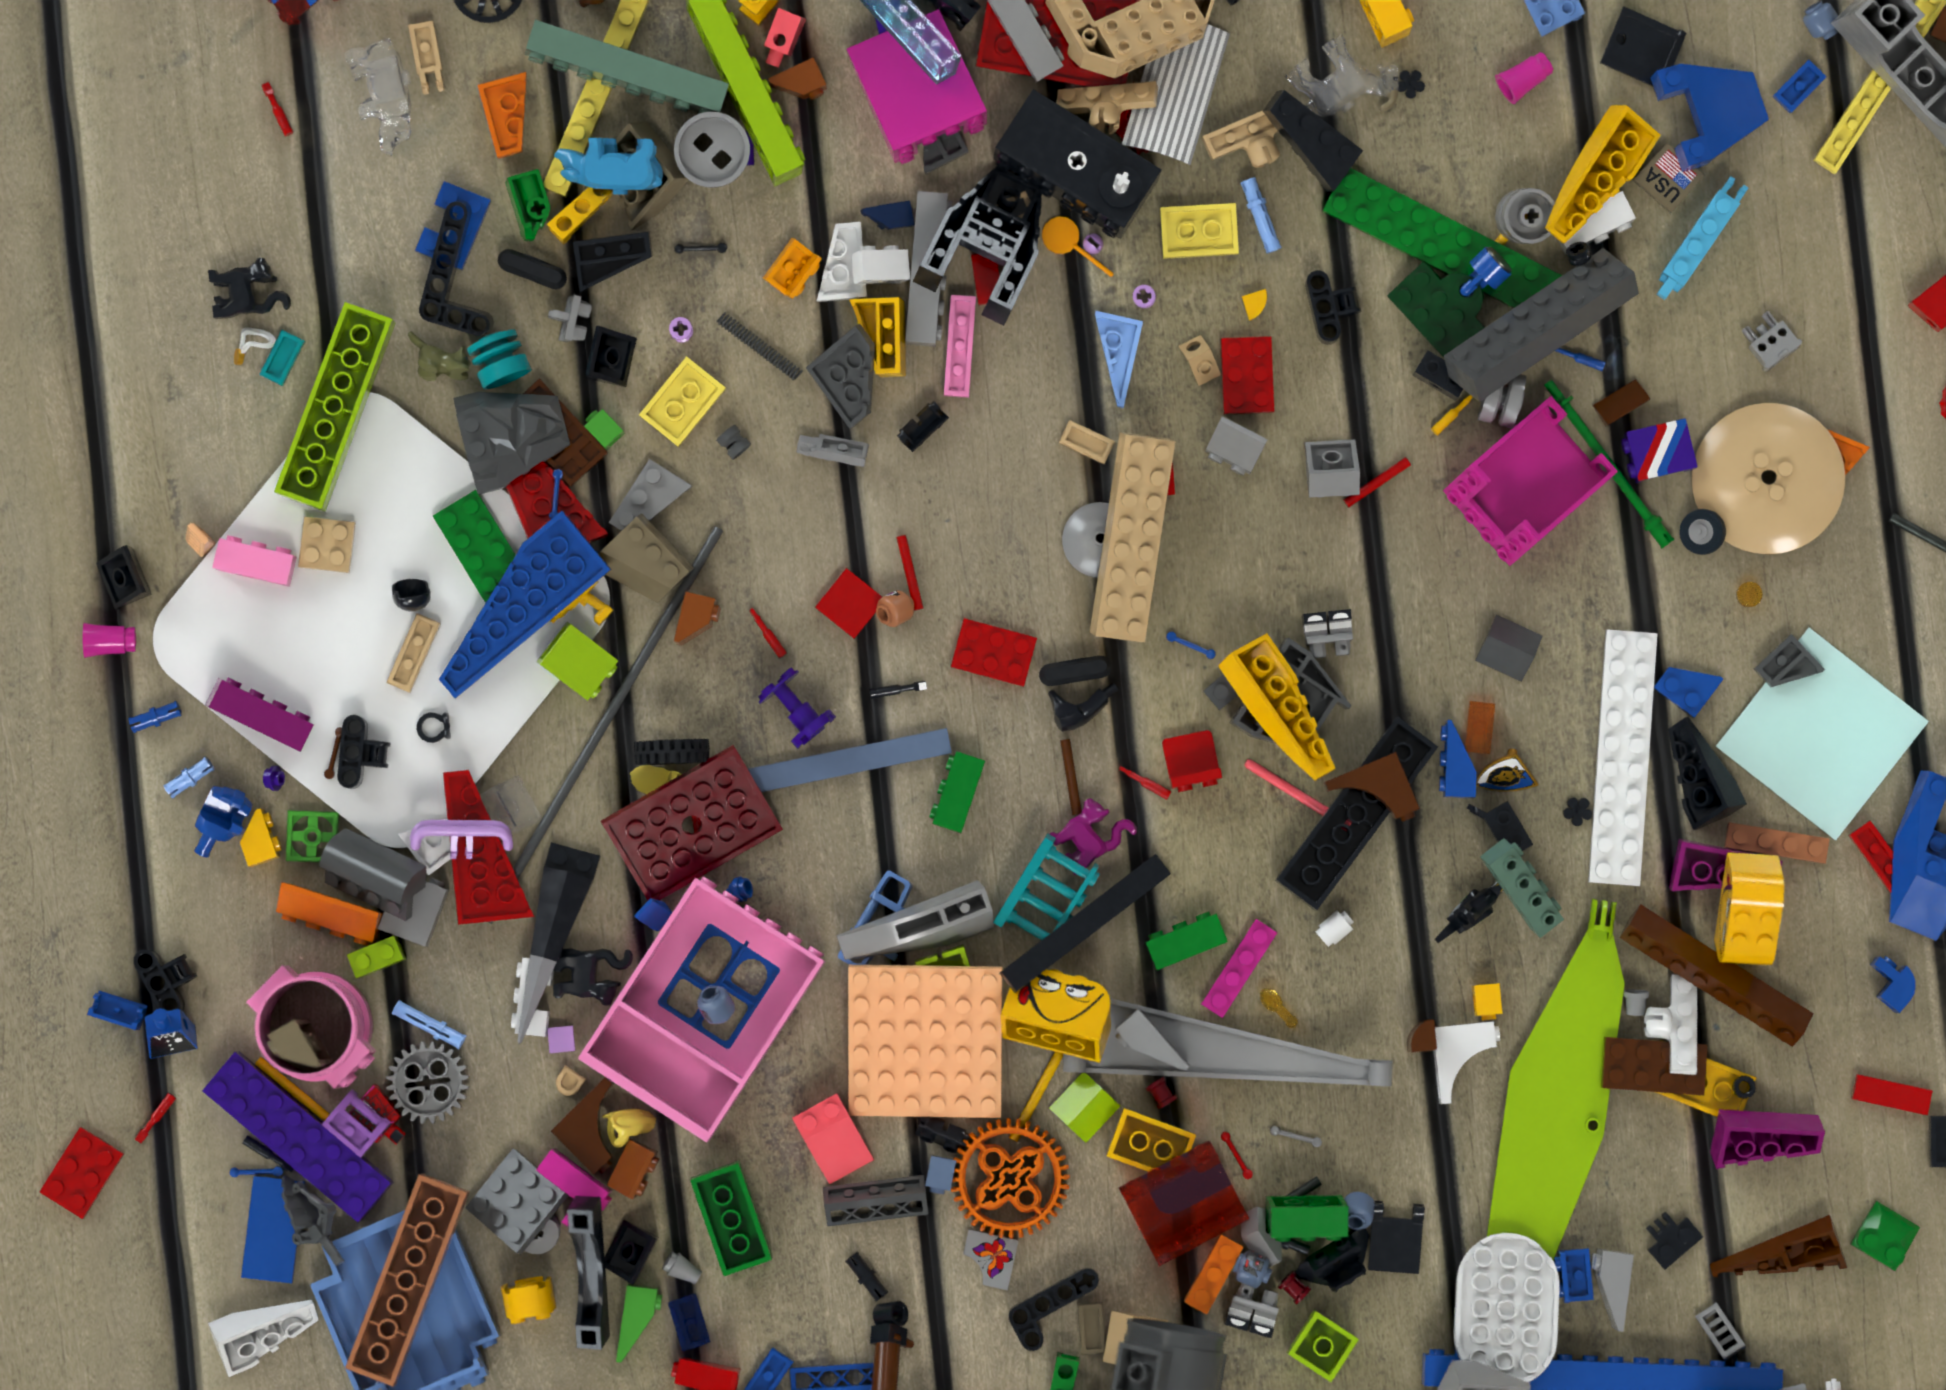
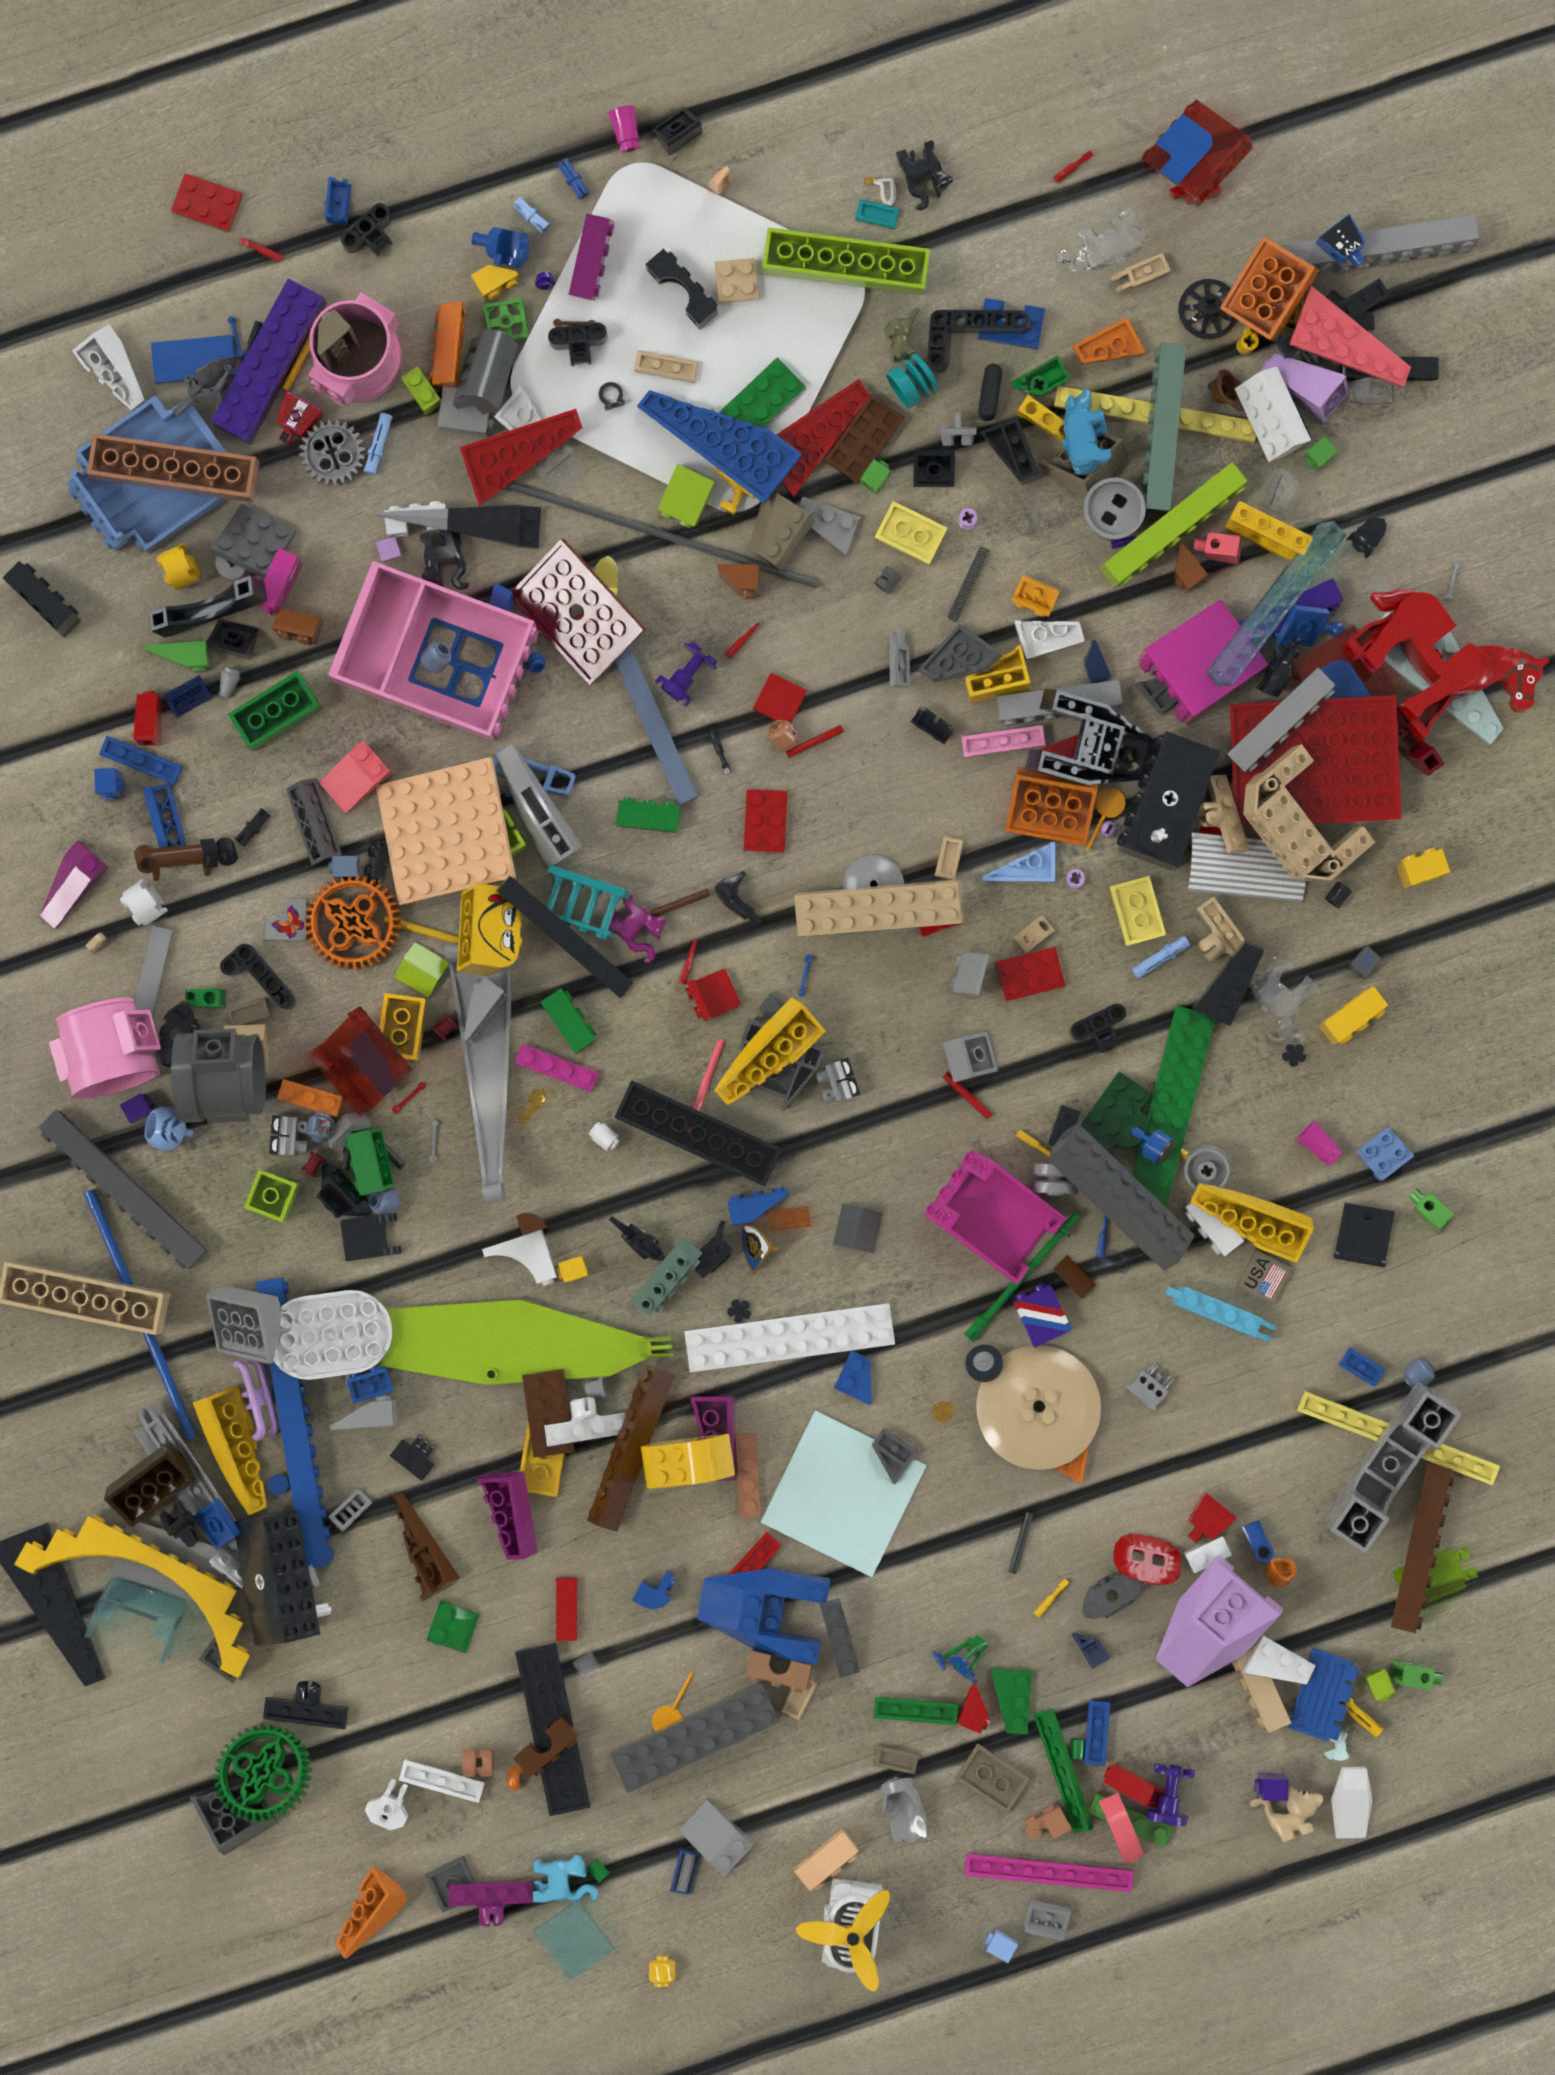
camera: 80 degrees right, 0 degrees up
blue torso [145,1008,198,1059] -> none
bright pink brick [212,535,297,587] -> none
medium lavender plate [322,1089,391,1158] -> none
black hair [392,579,431,612] -> none
lavender piece [410,820,513,859] -> none
dark grey wedge [454,391,571,495] -> none
blue hinge [549,469,563,519] -> none
reddish brown arch [551,1077,614,1175] -> none
tan tile [556,1065,587,1096] -> none
light yellow piece [602,1109,656,1148] -> none
black tyre [634,739,710,765] -> none
black hinge [674,243,727,254] -> none
white brick [852,245,910,284] -> none
black piece [1039,655,1112,686] -> none
yellow tile [1241,289,1267,321] -> none
reddish brown arch [1323,752,1420,822] -> none
black bush [1566,242,1591,266] -> none
blue wedge [1651,64,1769,172] -> none
black wedge [1668,717,1747,830] -> none
black axle [1732,1076,1756,1099] -> none
none -> black arch [645,248,718,330]
none -> orange slope [1005,766,1098,846]

